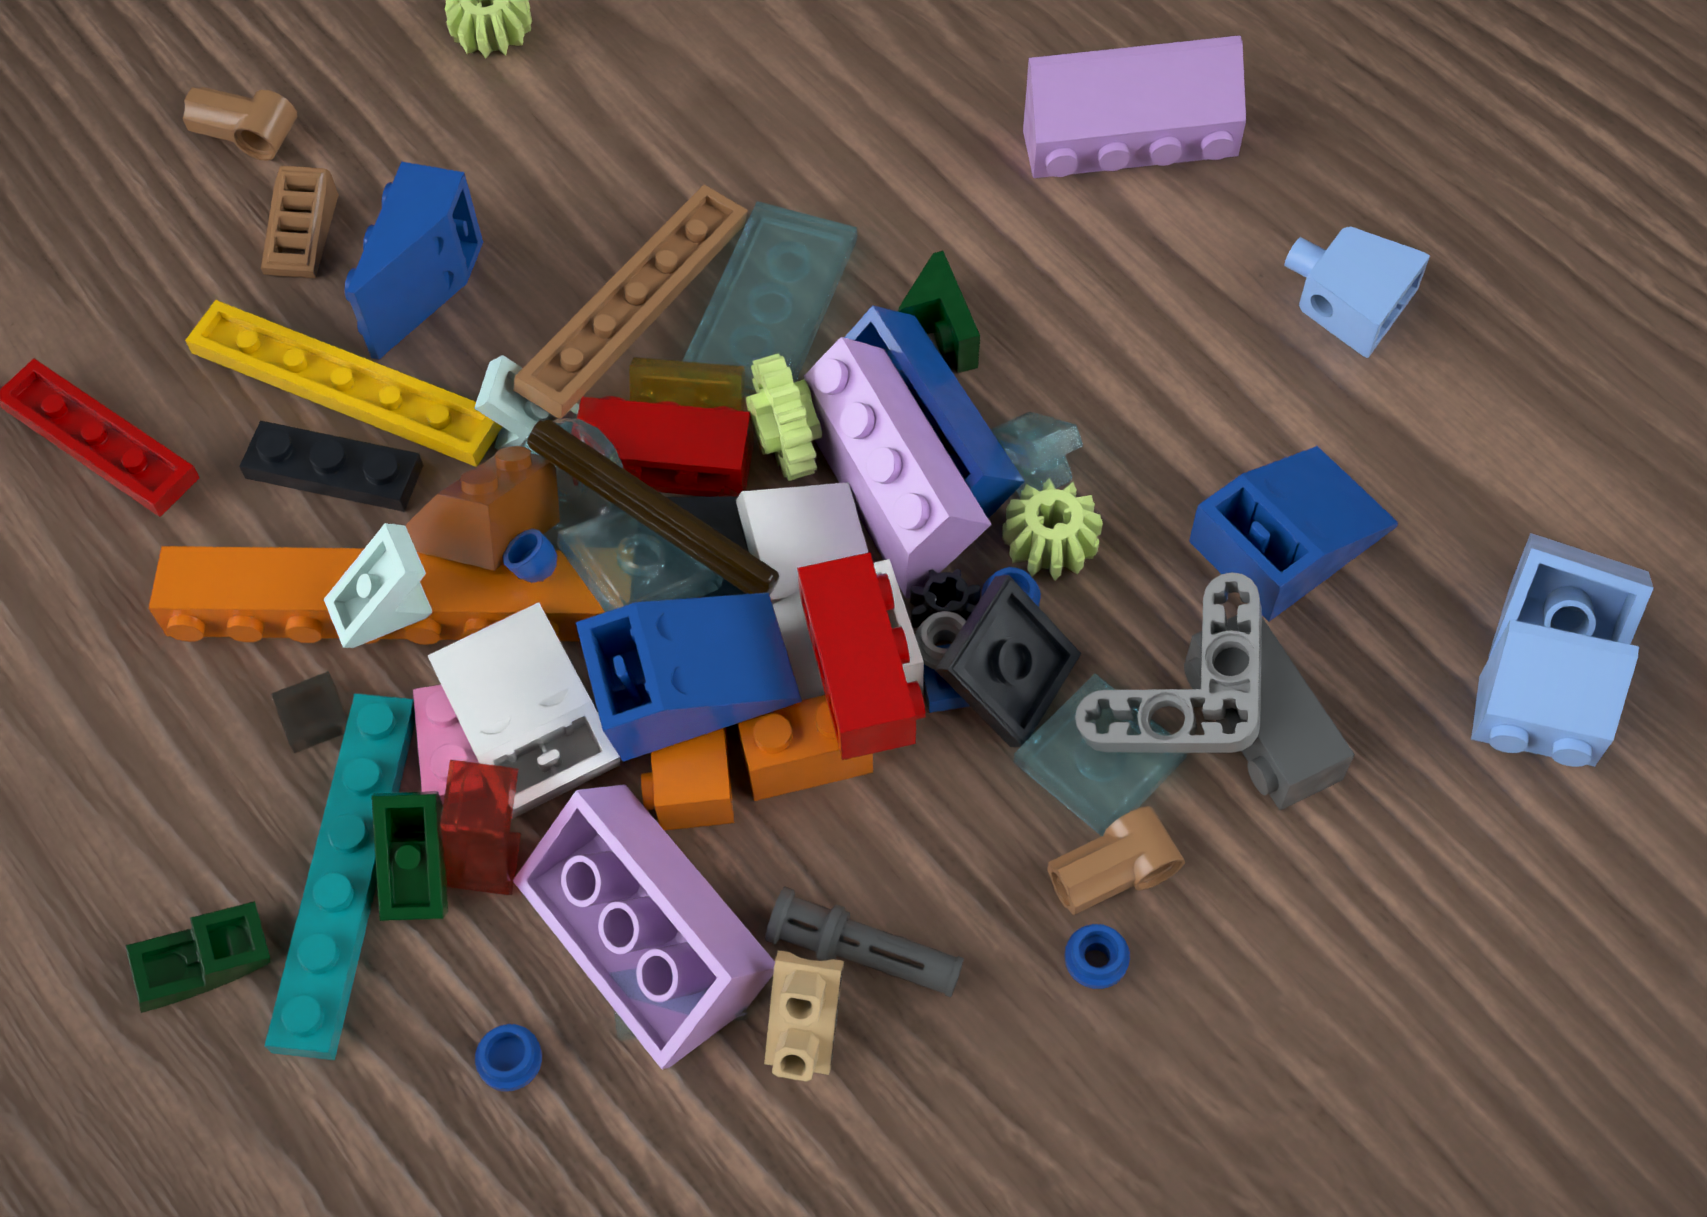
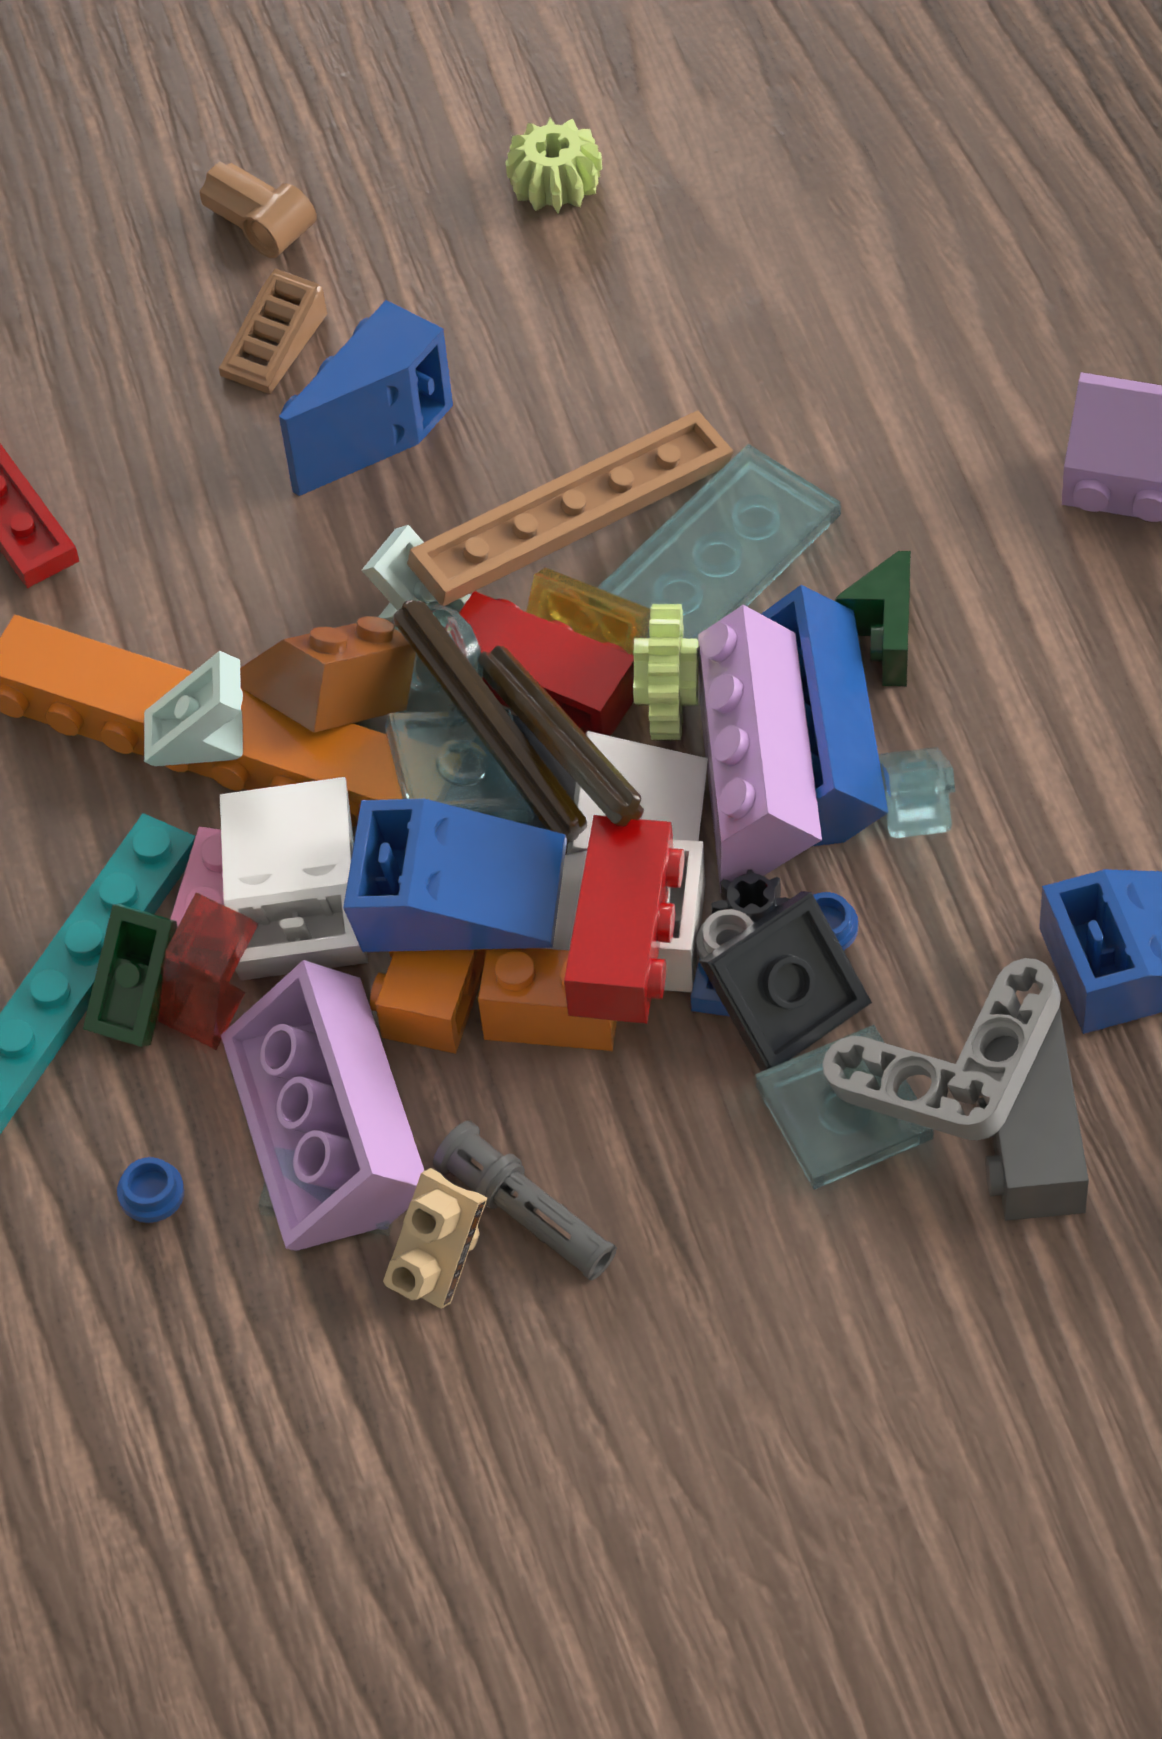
camera: 25 degrees right, 5 degrees down
yellow plate [185,300,502,467] -> none
black plate [239,420,424,512] -> none
clear smoke tile [271,671,348,753] -> none
blue hinge [503,529,557,583] -> none
yellowish green gear [1002,478,1103,581] -> none
medium nougat piece [1047,806,1185,916] -> none
blue plate [1064,924,1130,989] -> none
none -> dark brown axle [478,645,644,827]

